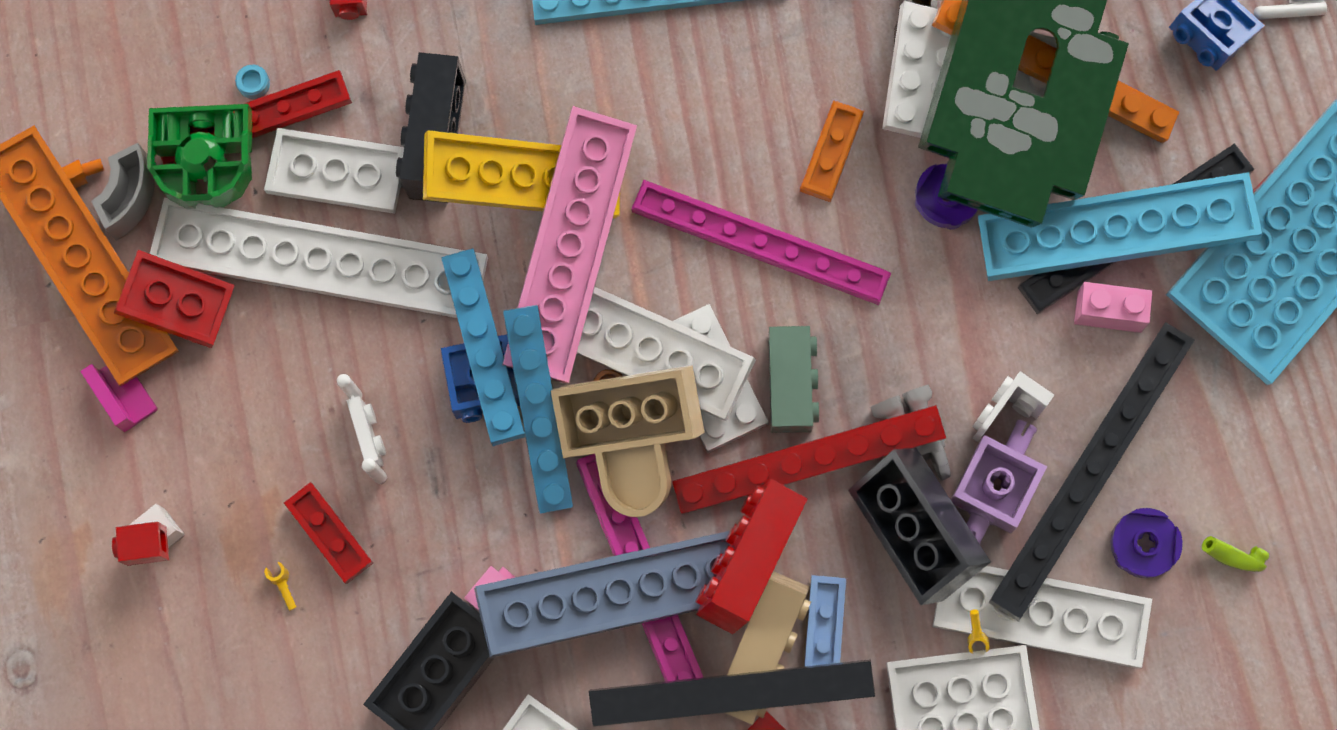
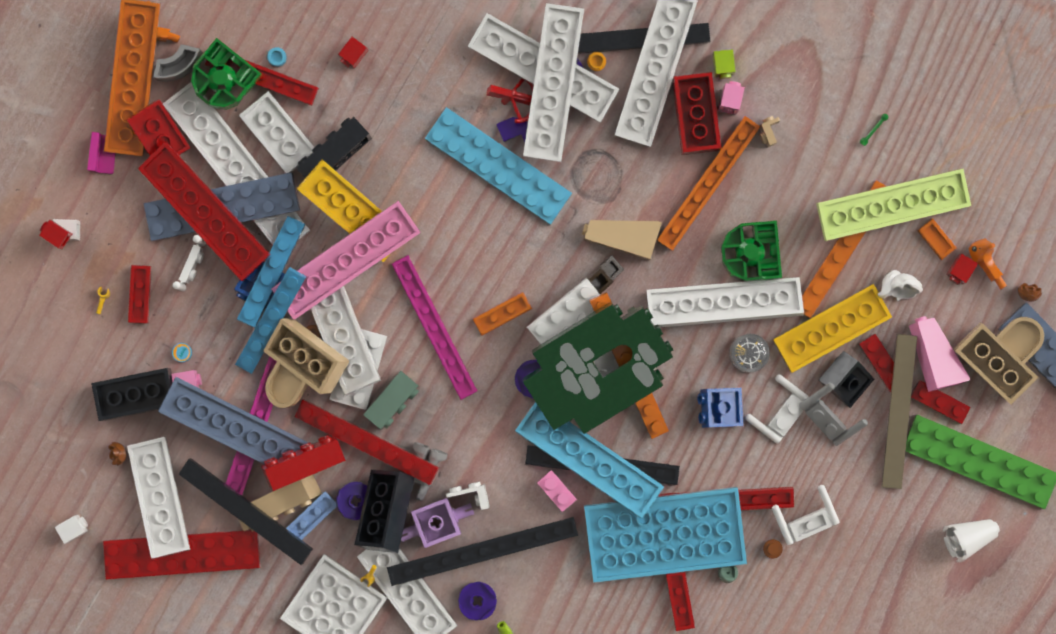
camera: 35 degrees right, 10 degrees up
none -> red plate [138,142,270,281]
none -> sand blue plate [144,173,300,241]
none -> medium azure tile [172,343,192,362]
none -> dark purple plate [336,482,367,520]

